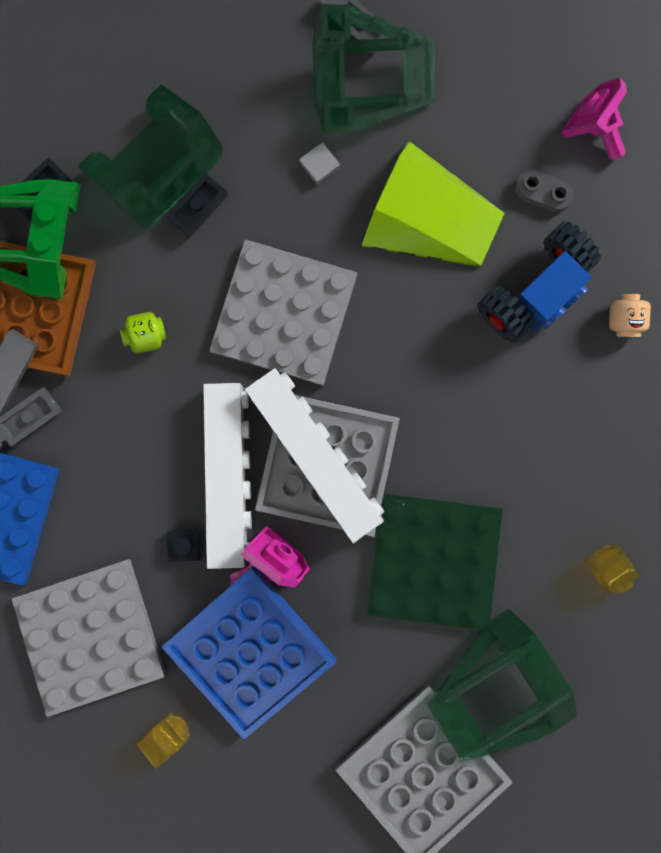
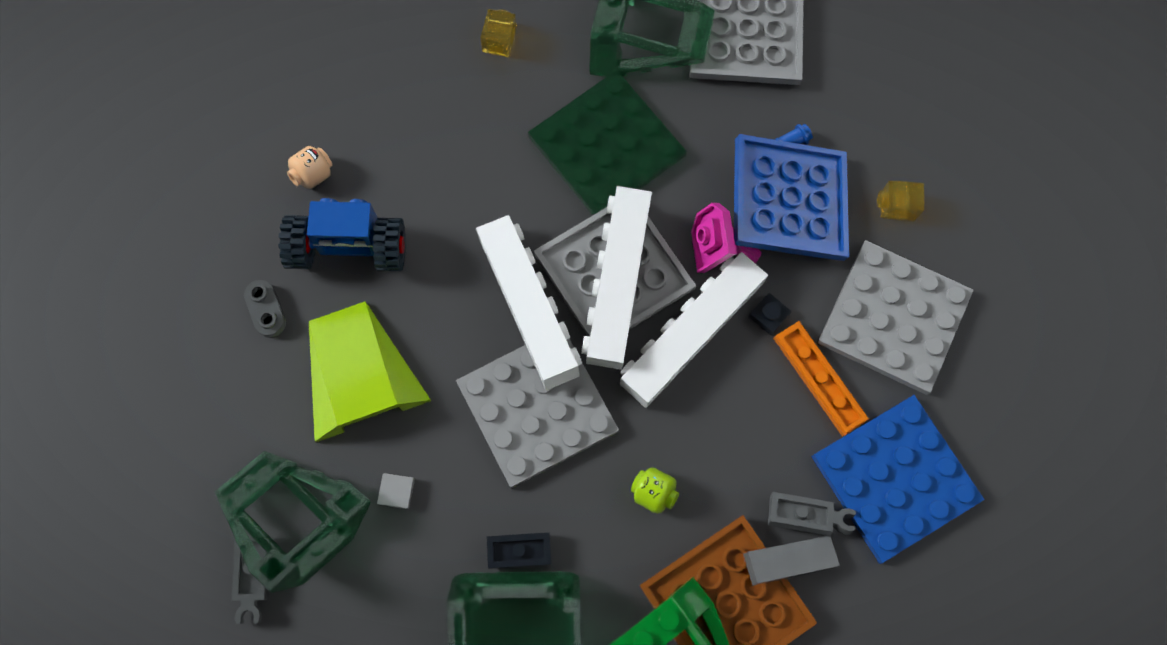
camera: 145 degrees left, 10 degrees down
dark pink piece [561,77,627,160] -> none
none -> white brick [476,215,582,390]
none -> orange tile [773,321,869,437]
none -> blue pin [774,124,813,145]

